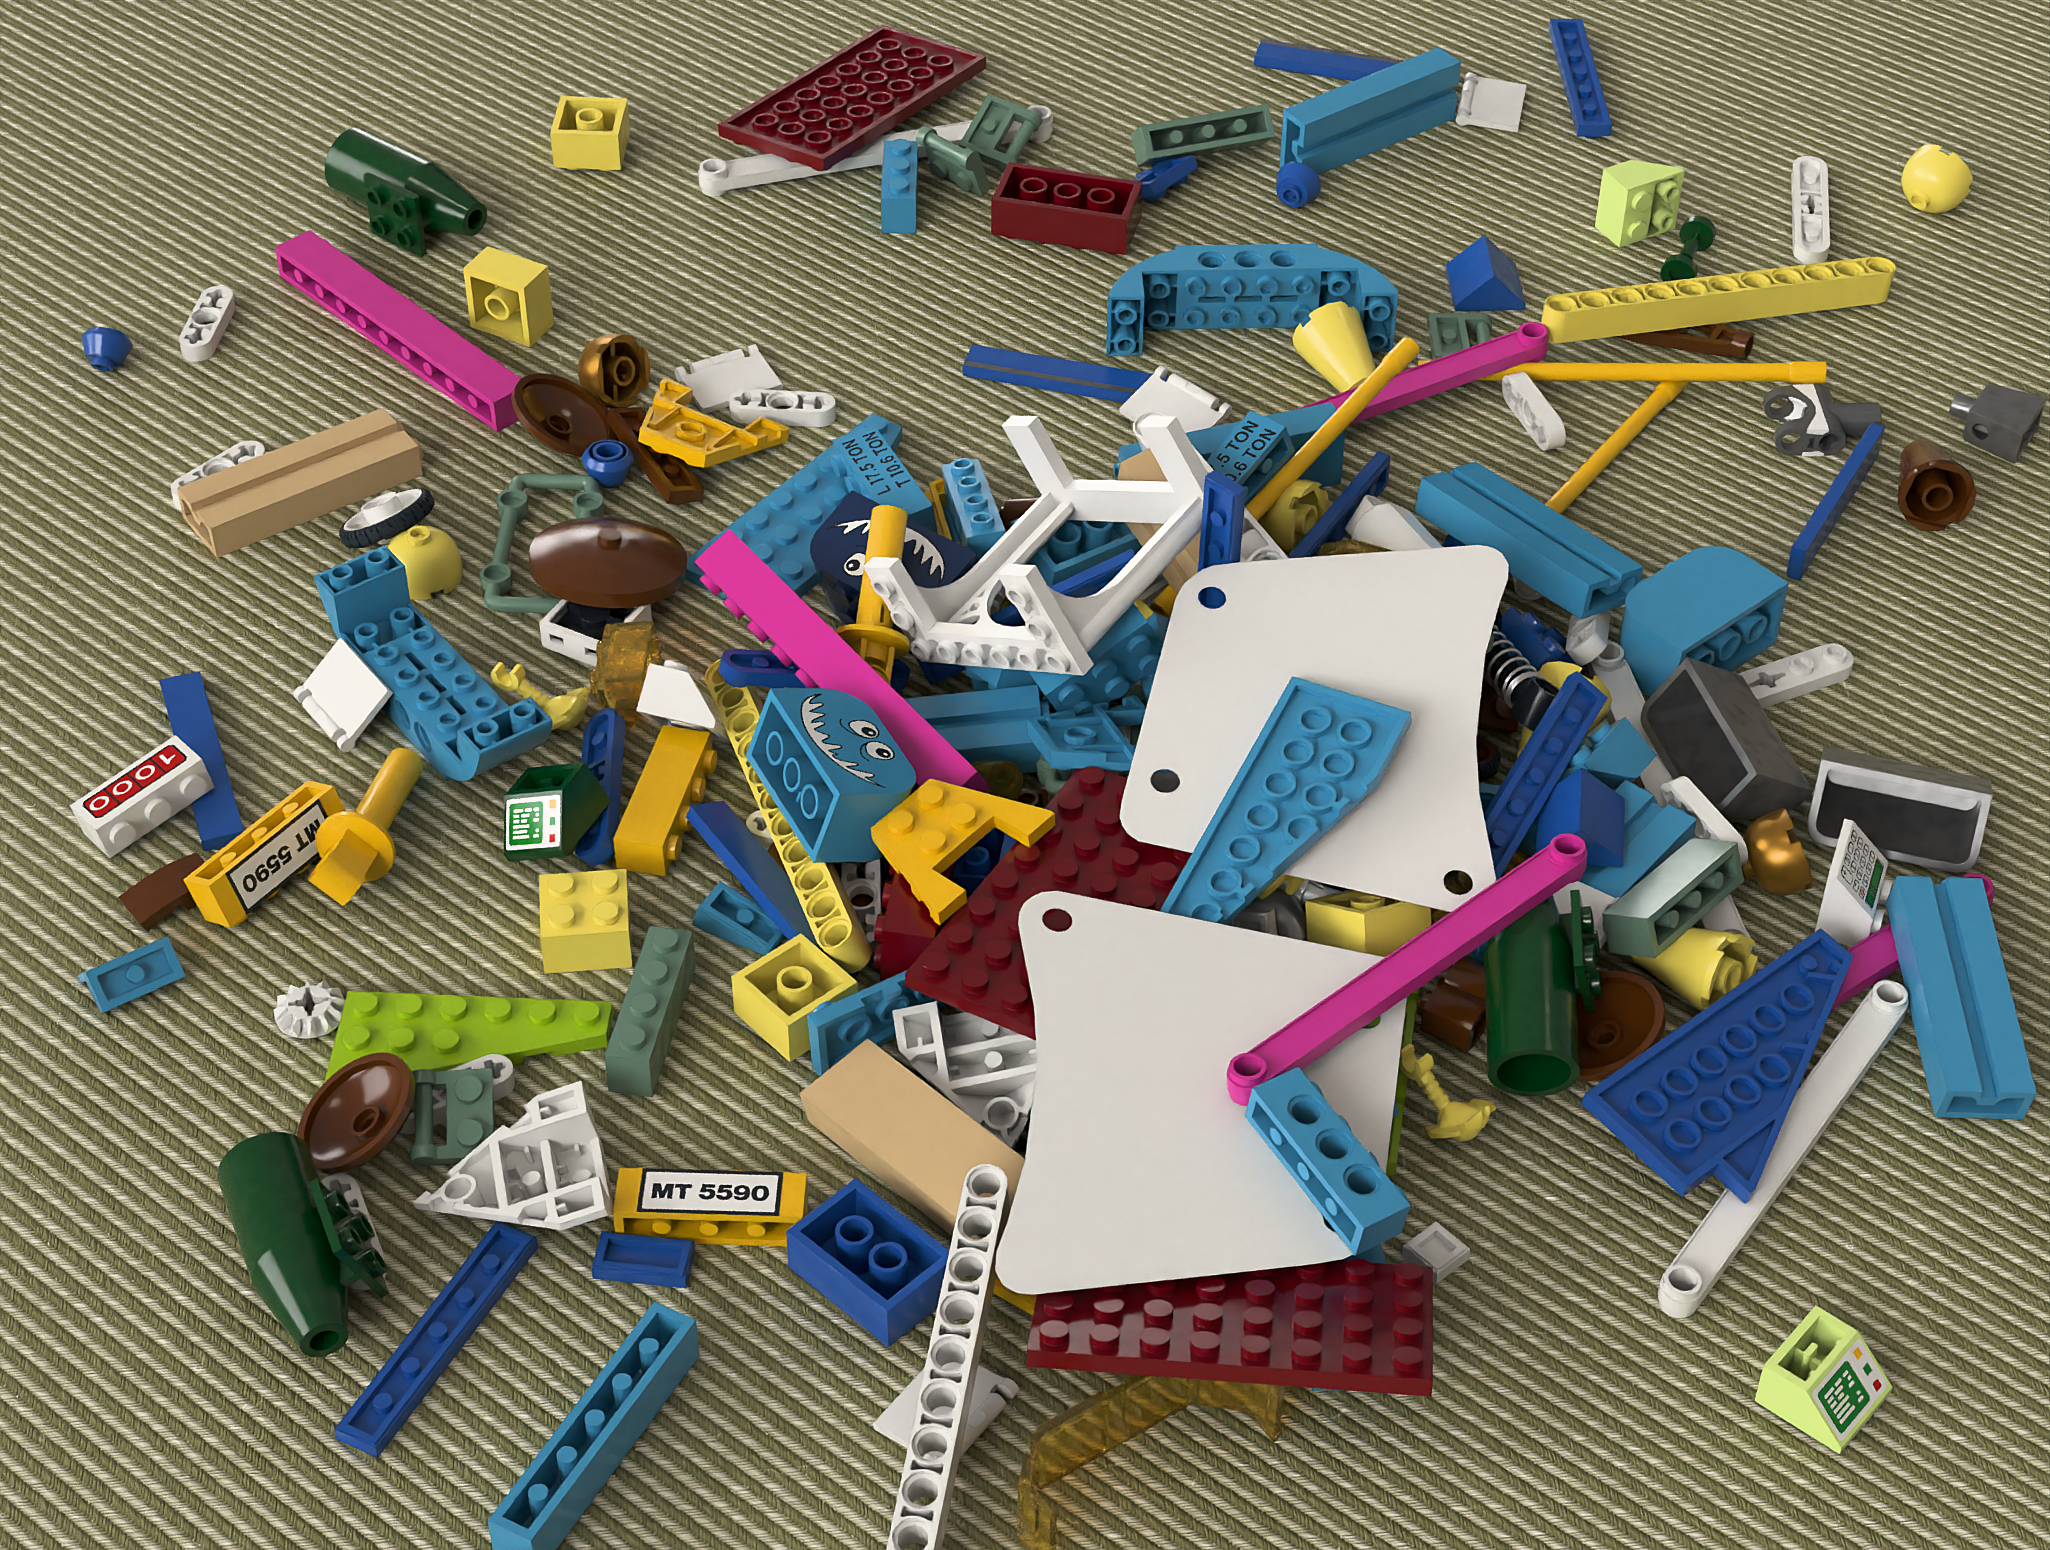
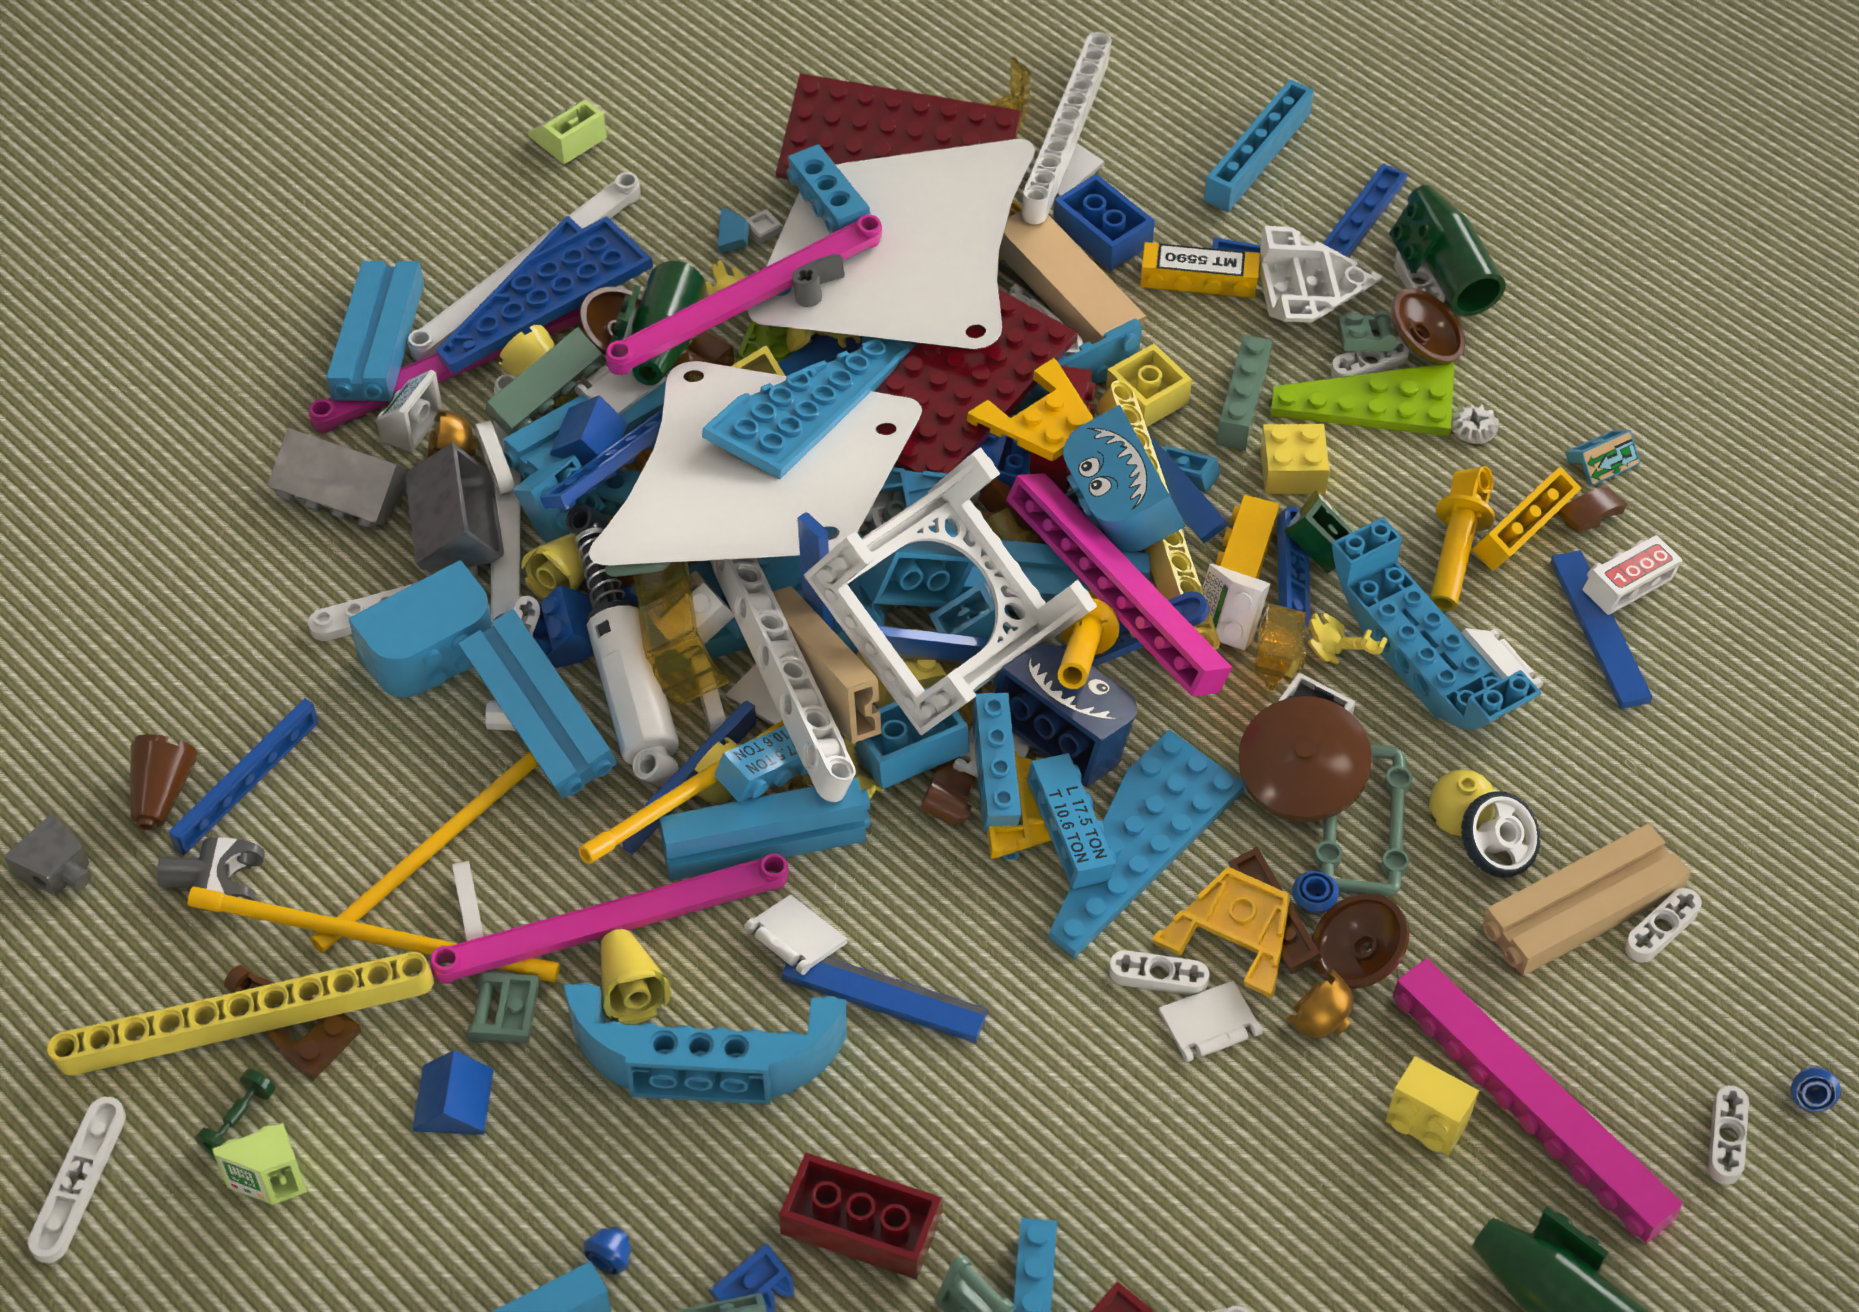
camera: 175 degrees left, 10 degrees up
none -> dark azure tile [718,208,749,253]
none -> dark grey panel [792,254,845,307]

